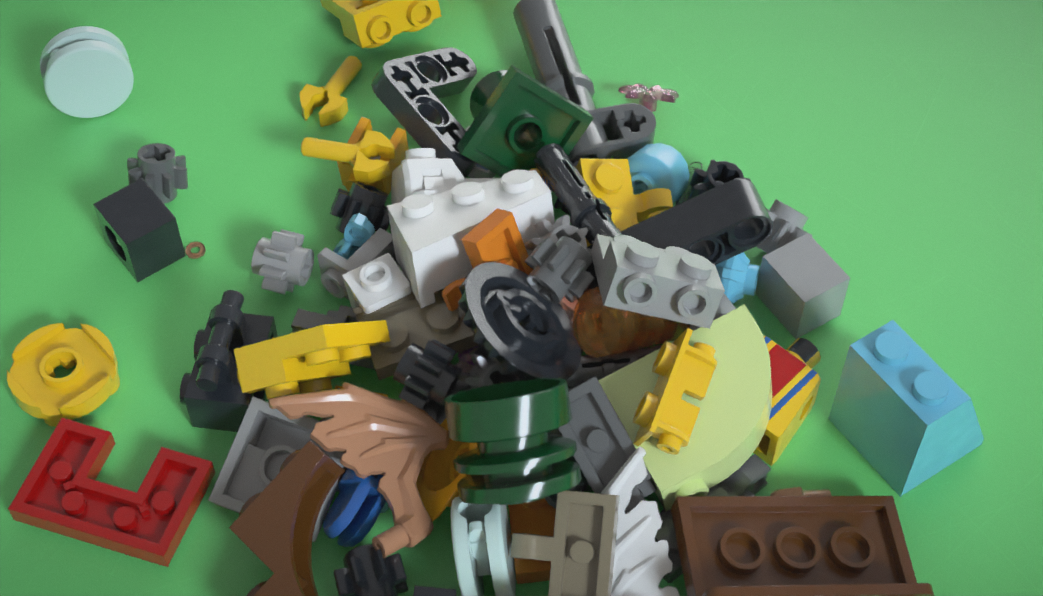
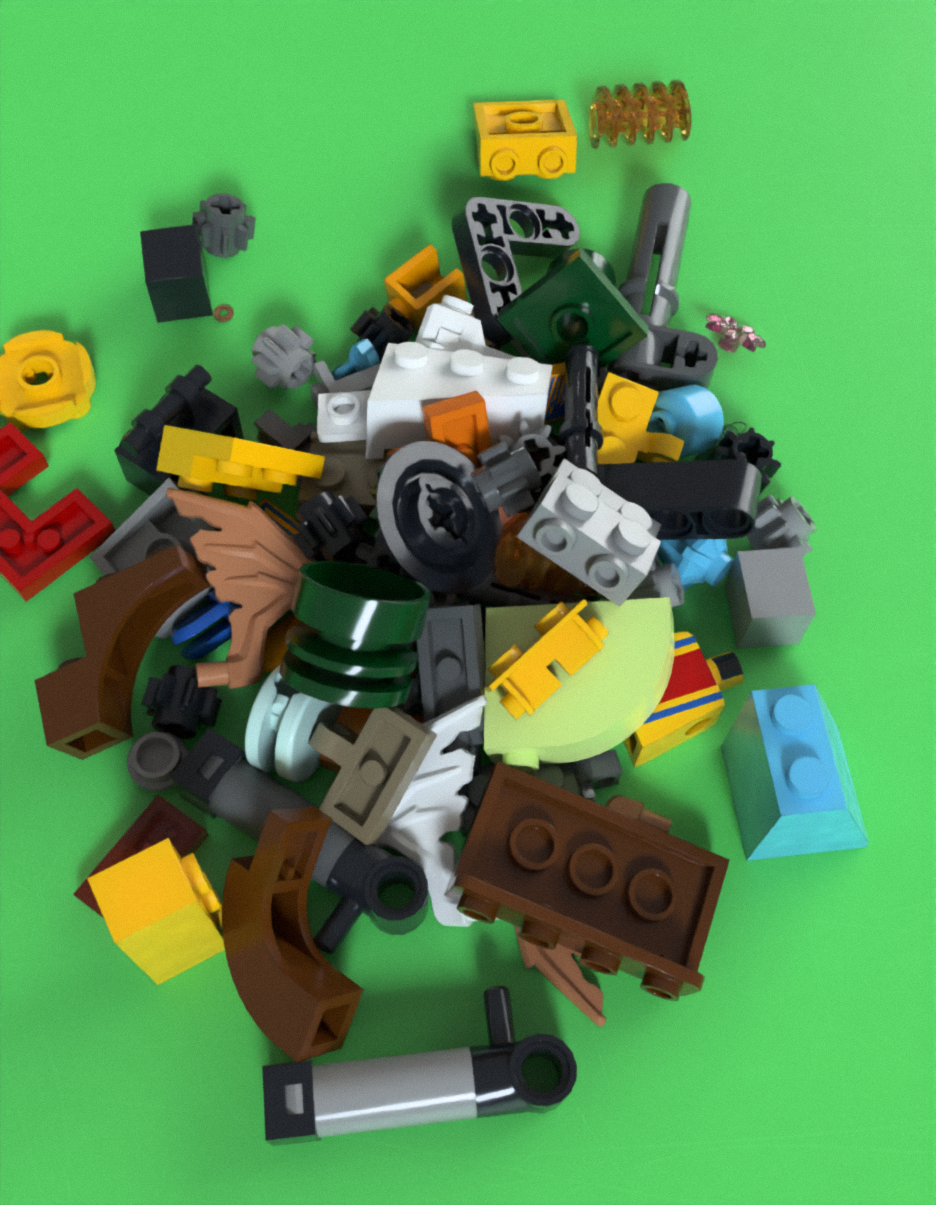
camera: 25 degrees right, 10 degrees up
light aqua head [40,26,134,118] -> none
yellow bar [300,56,362,127] -> none
yellow bar [301,130,396,183] -> none

